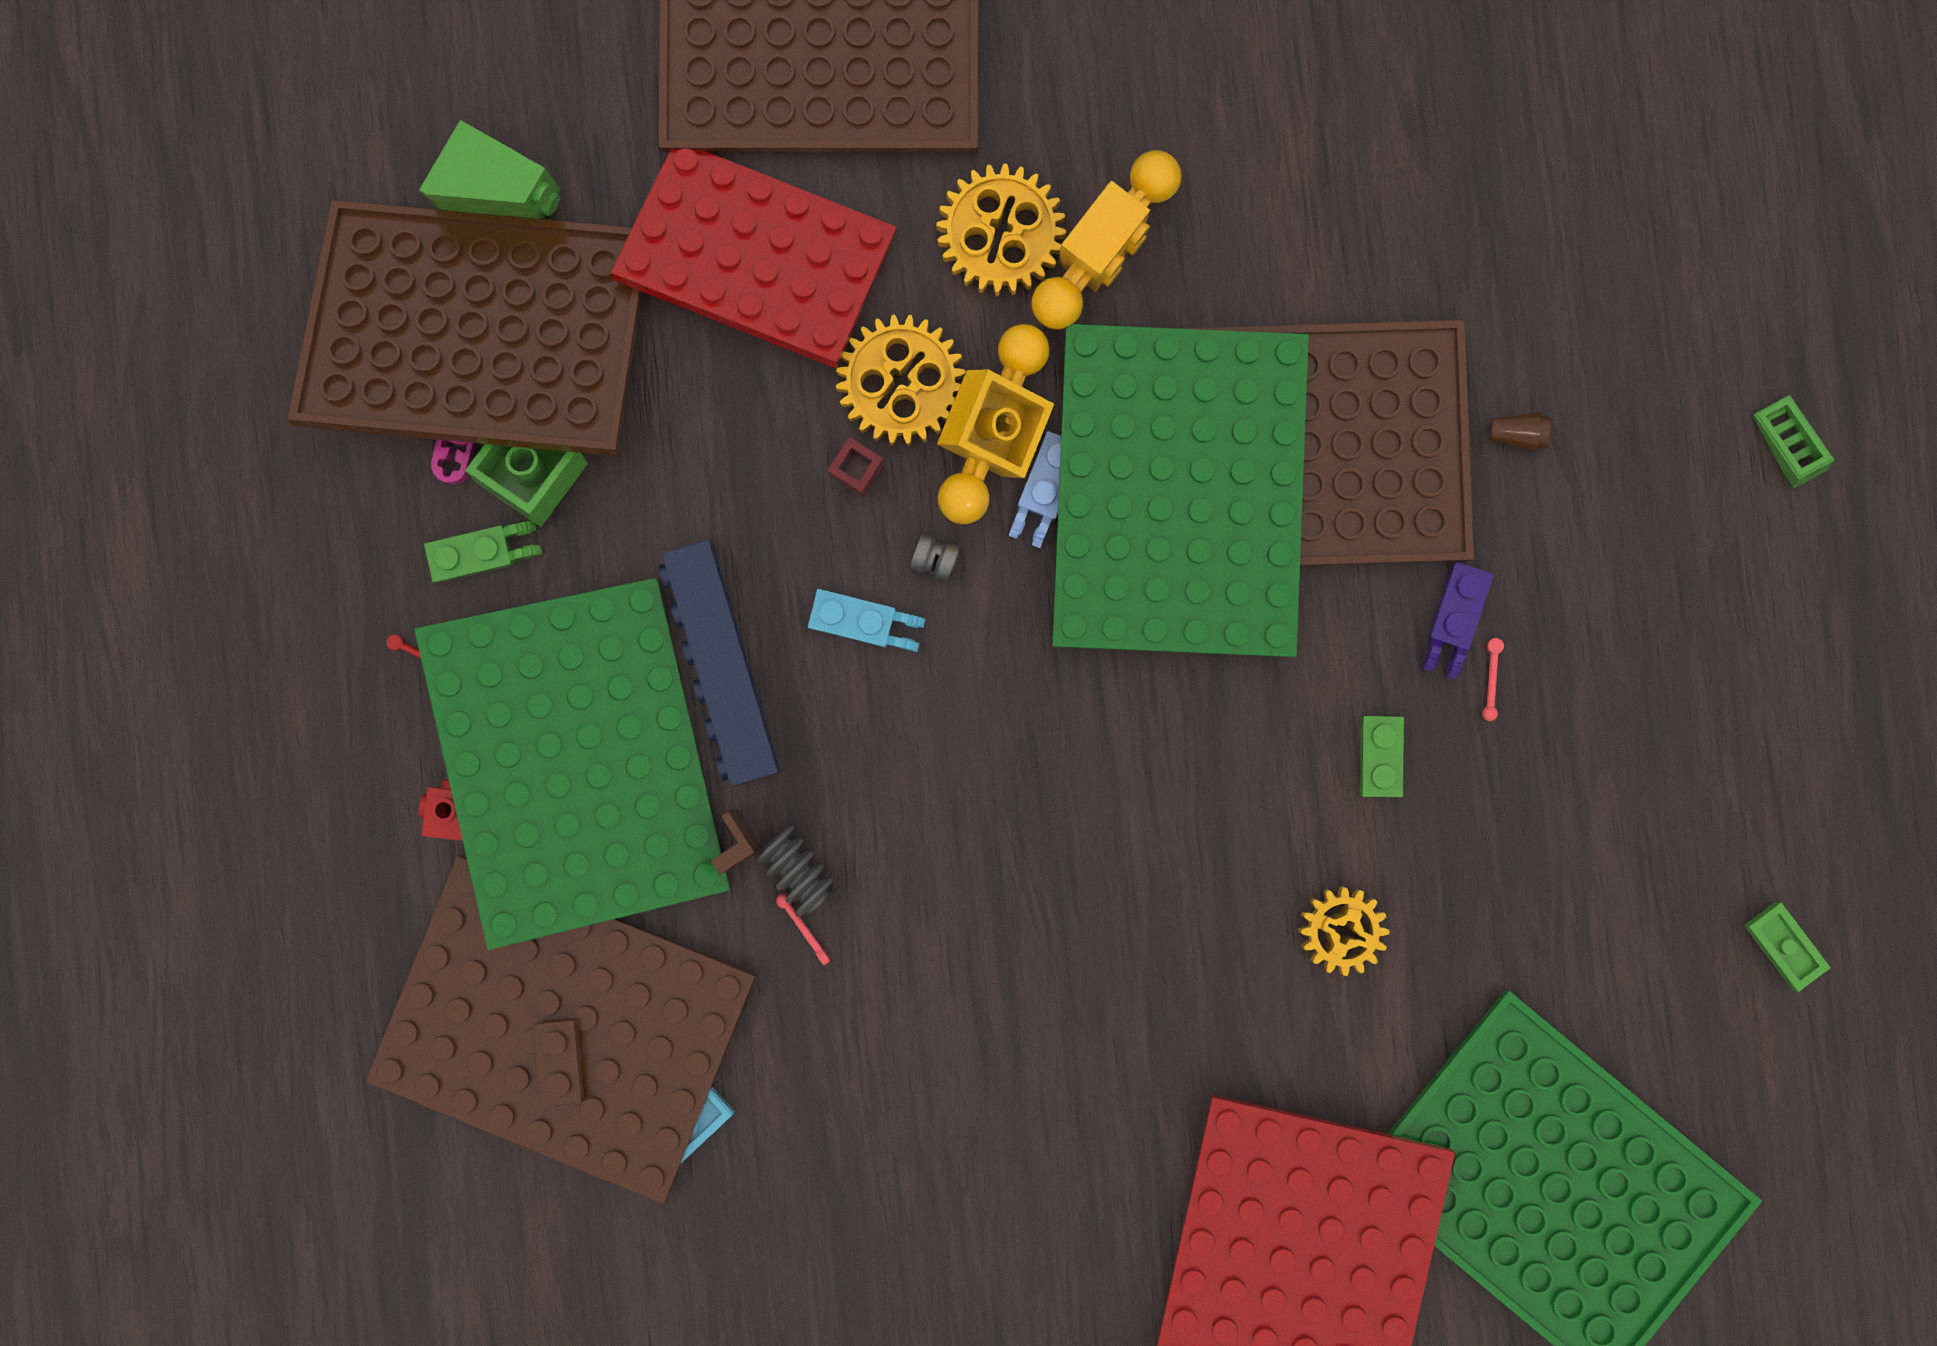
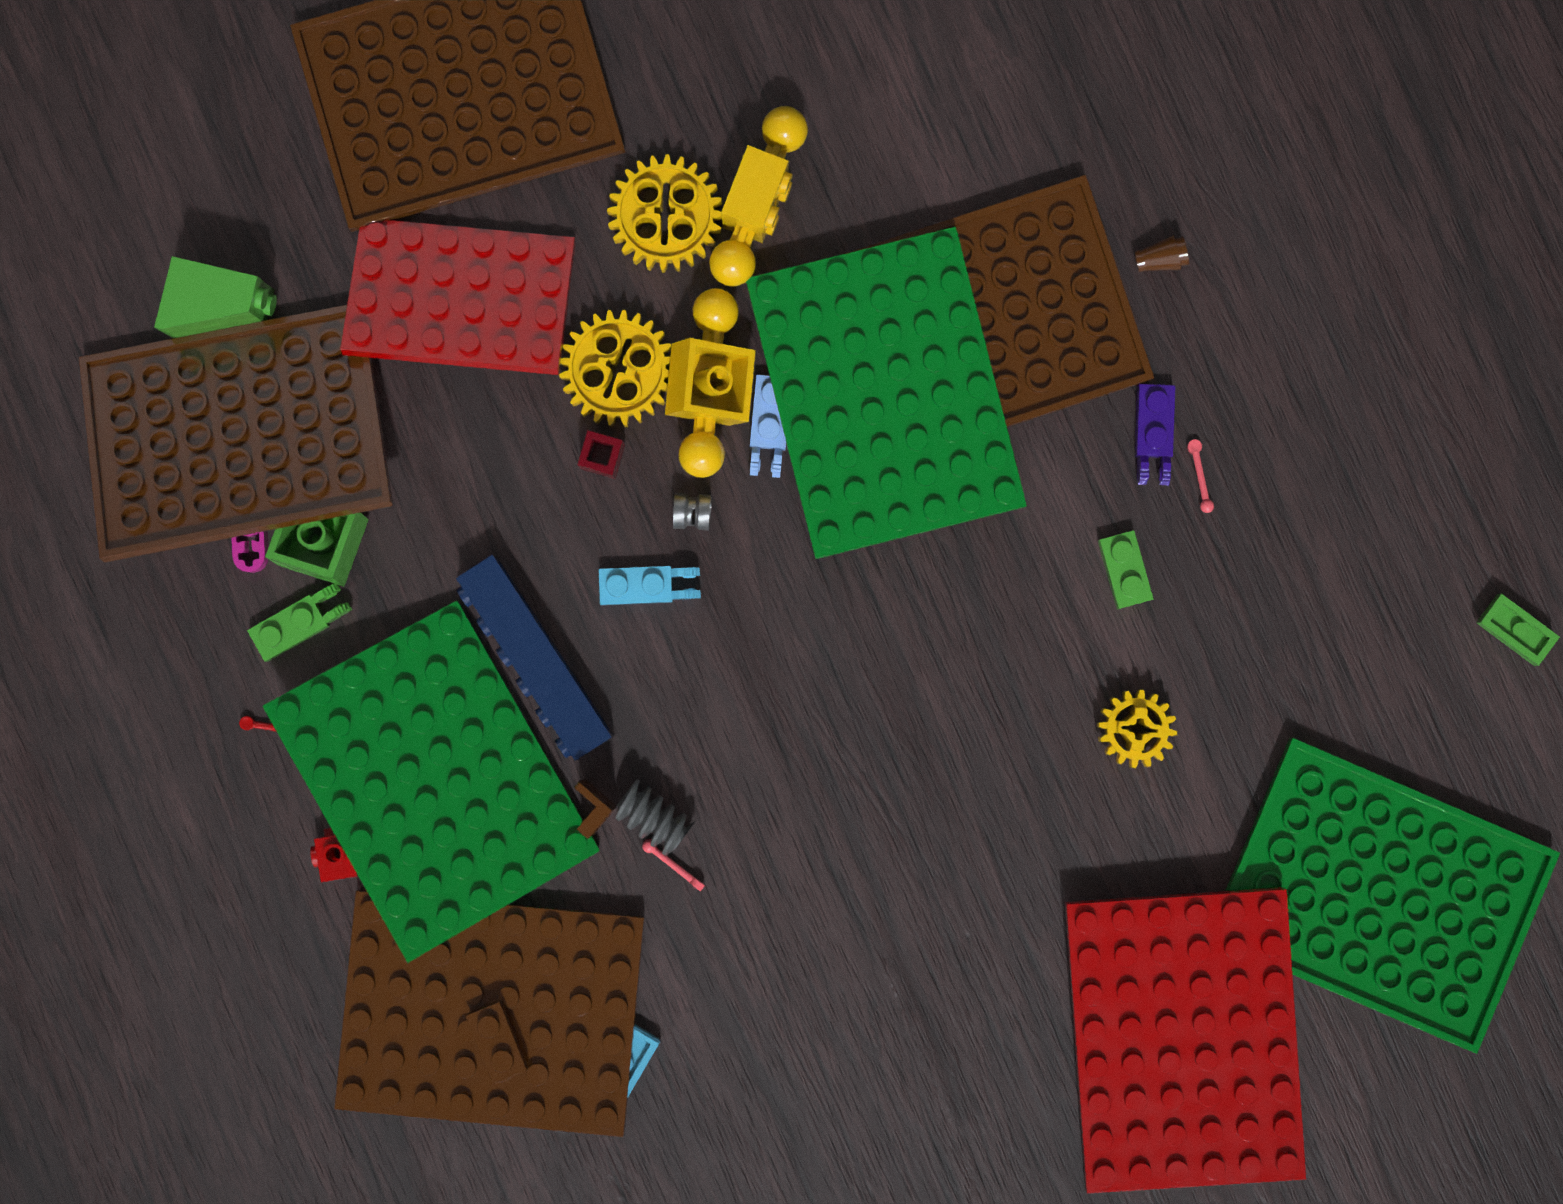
camera: 25 degrees left, 0 degrees up
bright green slope [1753,395,1835,488] -> none

